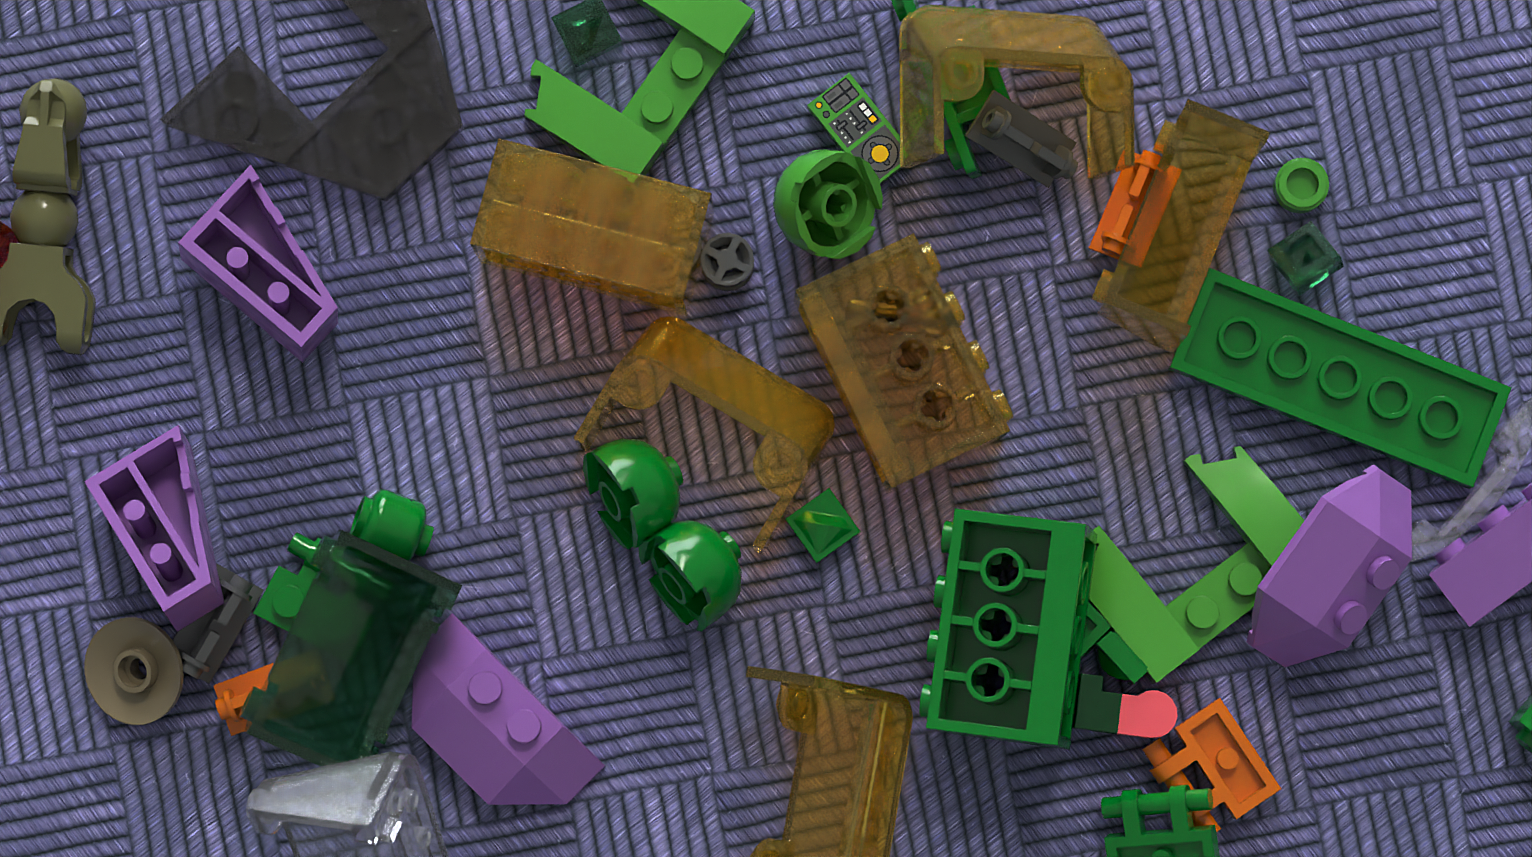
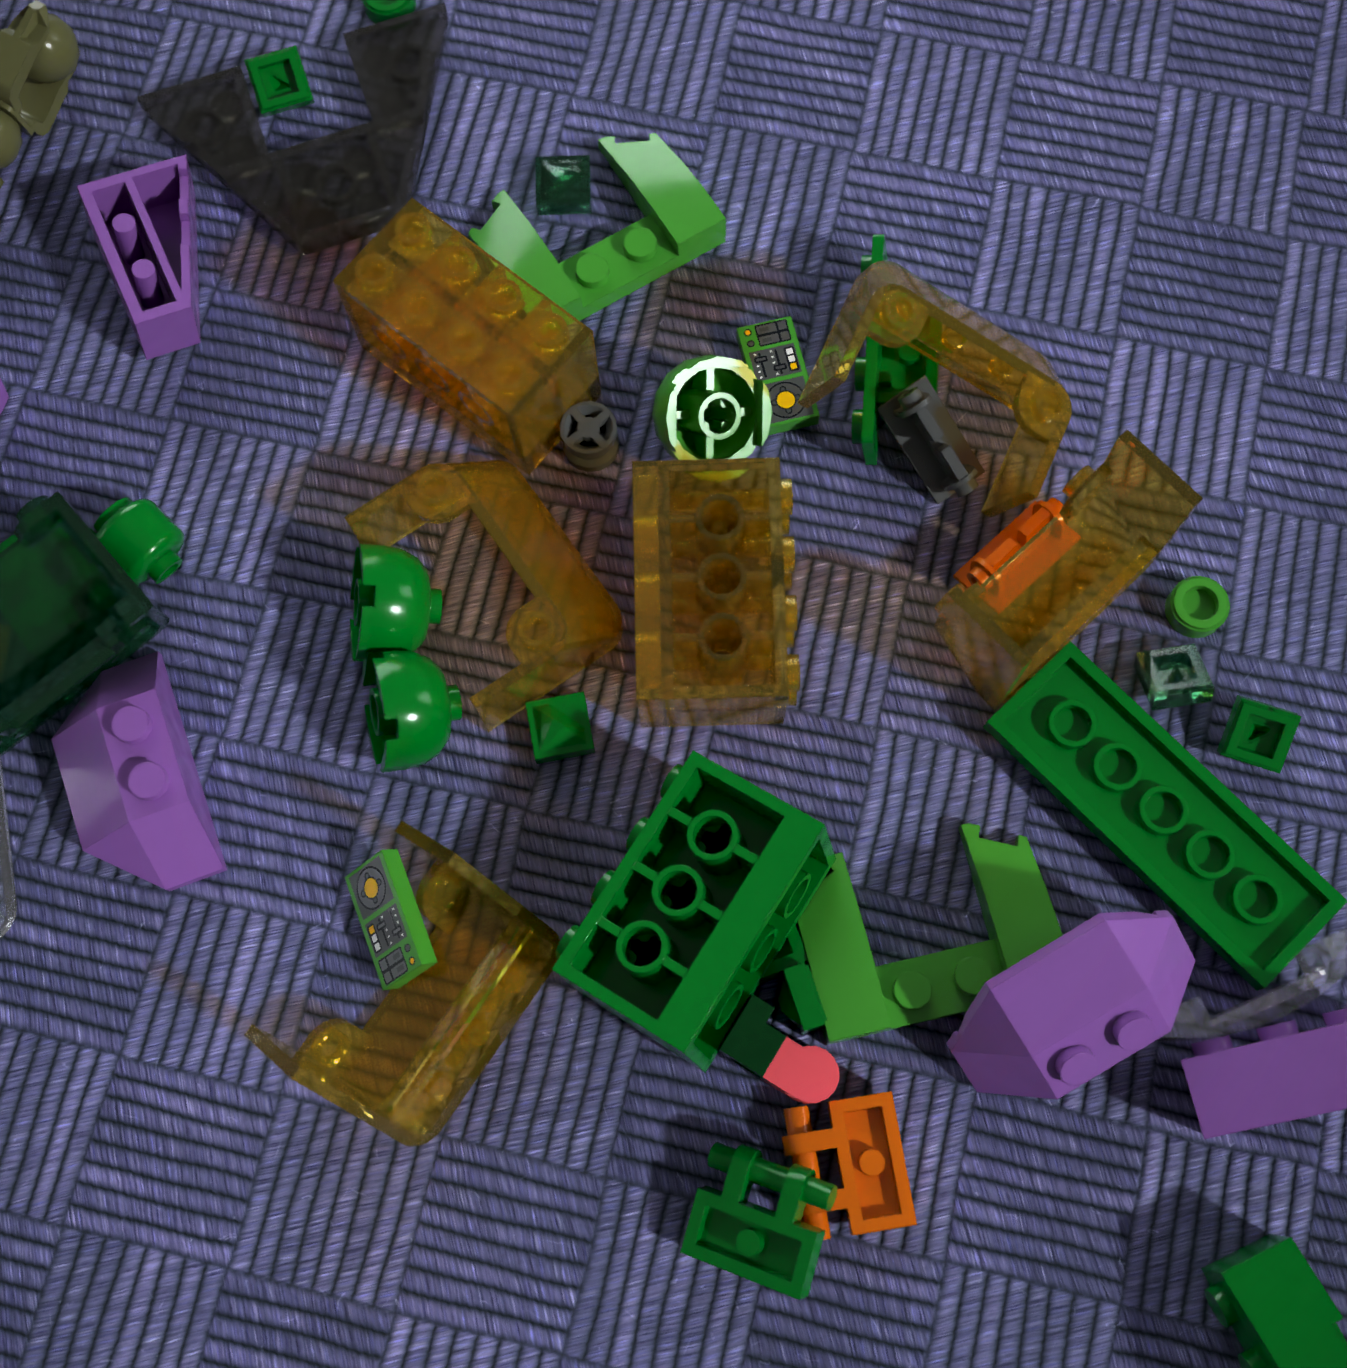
camera: 25 degrees right, 10 degrees down
none -> green tile [244,45,315,117]
none -> tile [345,849,438,990]
none -> green tile [1217,695,1301,774]

